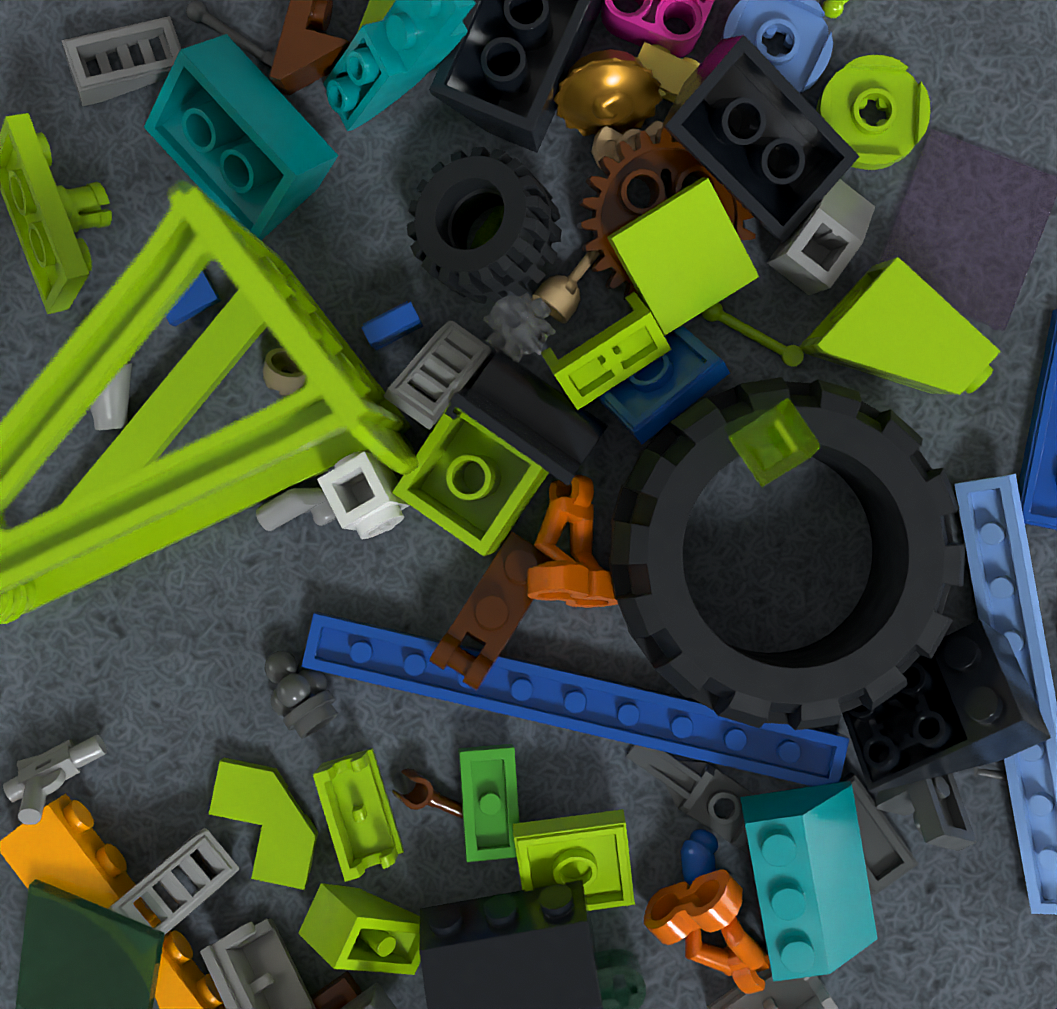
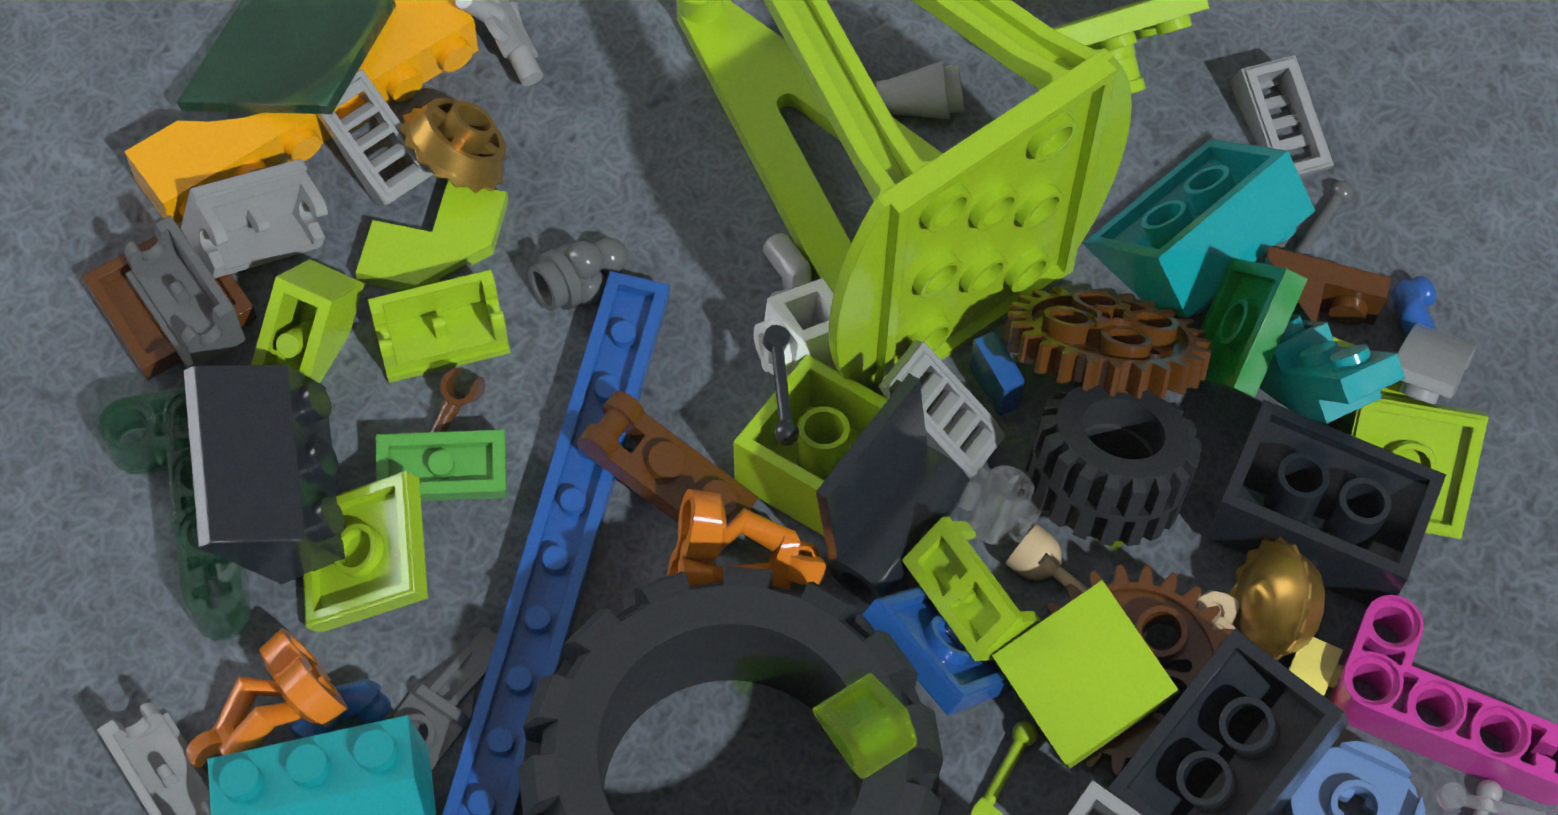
camera: 90 degrees right, 25 degrees down
none -> pearl gold piece [399,98,506,193]
none -> black hinge [763,325,799,446]
none -> reddish brown gear [1003,286,1212,399]
none -> green tile [1200,258,1308,397]

